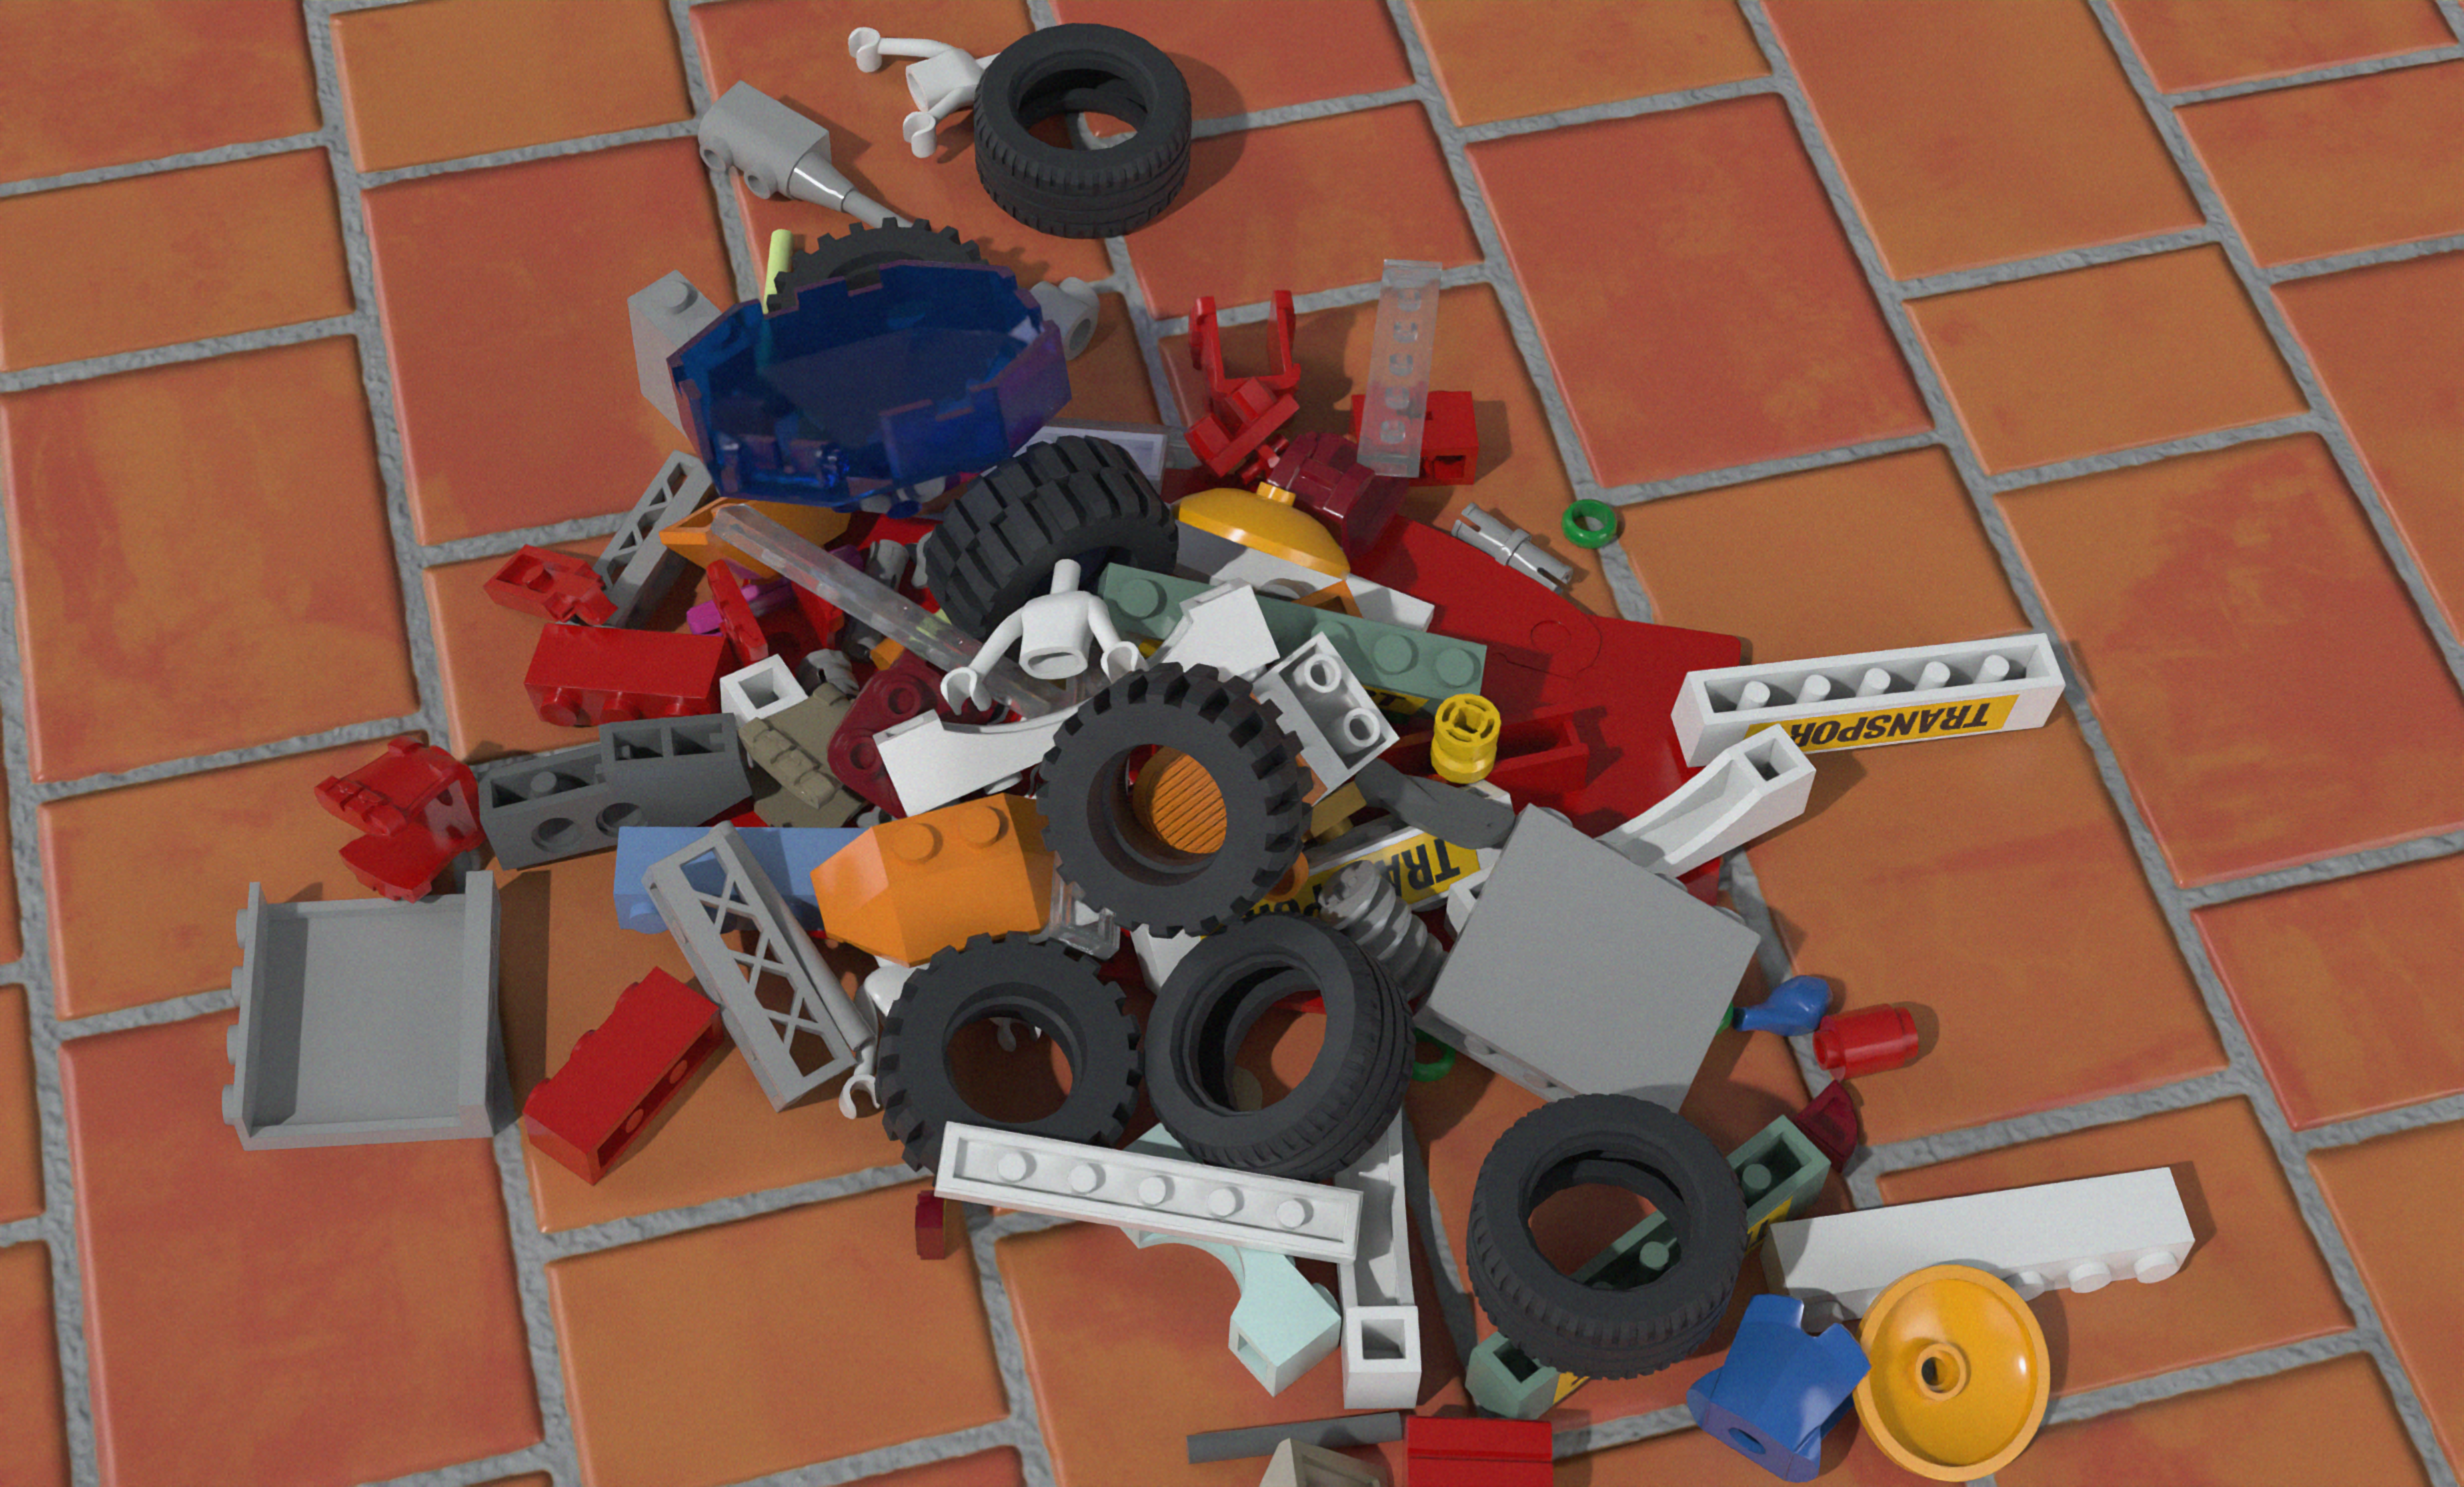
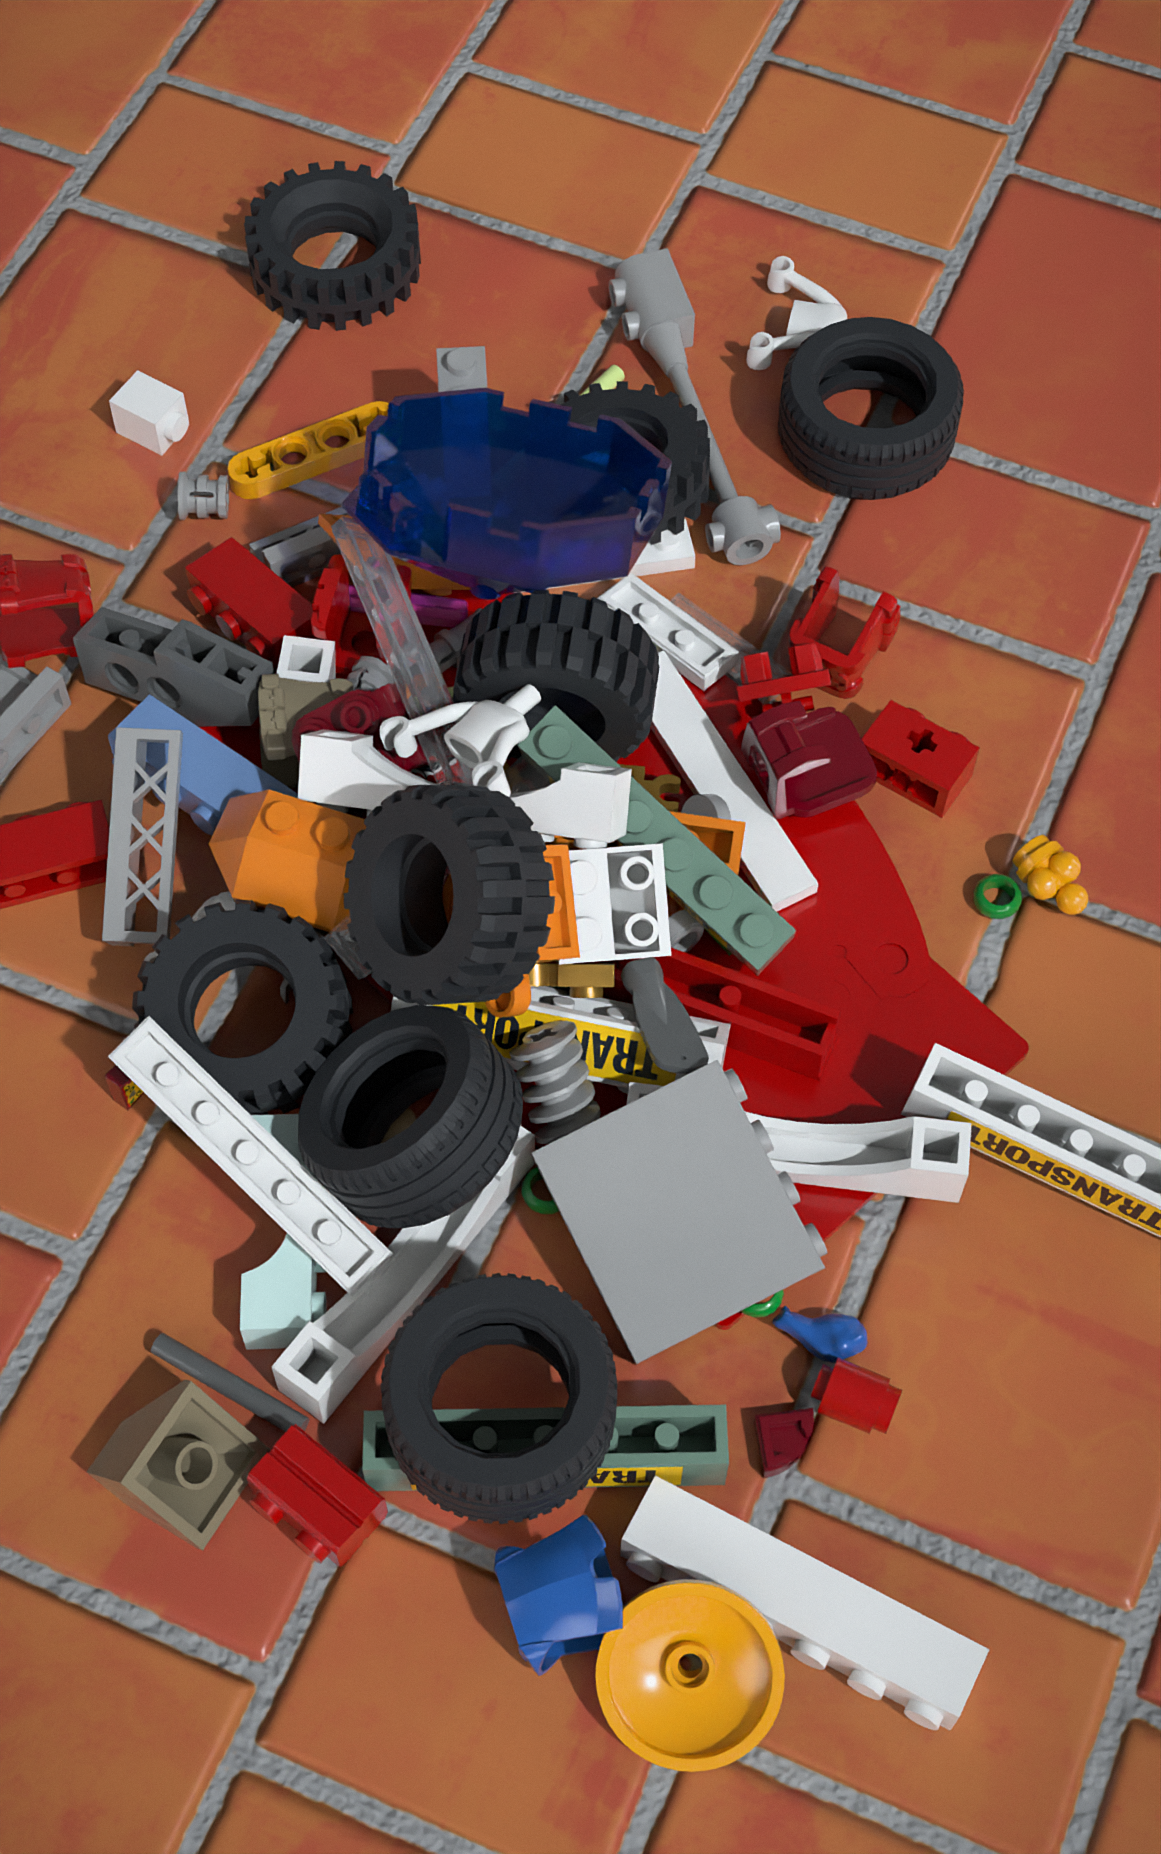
camera: 40 degrees right, 5 degrees up
red hinge [483,544,618,626] -> none
light grey piece [708,820,876,1052] -> none
light orange dish [1169,482,1351,581] -> none
clear tile [1357,259,1443,478] -> none
yellow wheel [1430,693,1501,784] -> none
light grey pin [1451,502,1574,595] -> none
none -> white brick [109,370,190,456]
none -> light grey bush [177,471,229,520]
none -> light orange beam [227,401,401,500]
none -> black tyre [244,161,421,331]
none -> light orange piece [1012,835,1088,915]

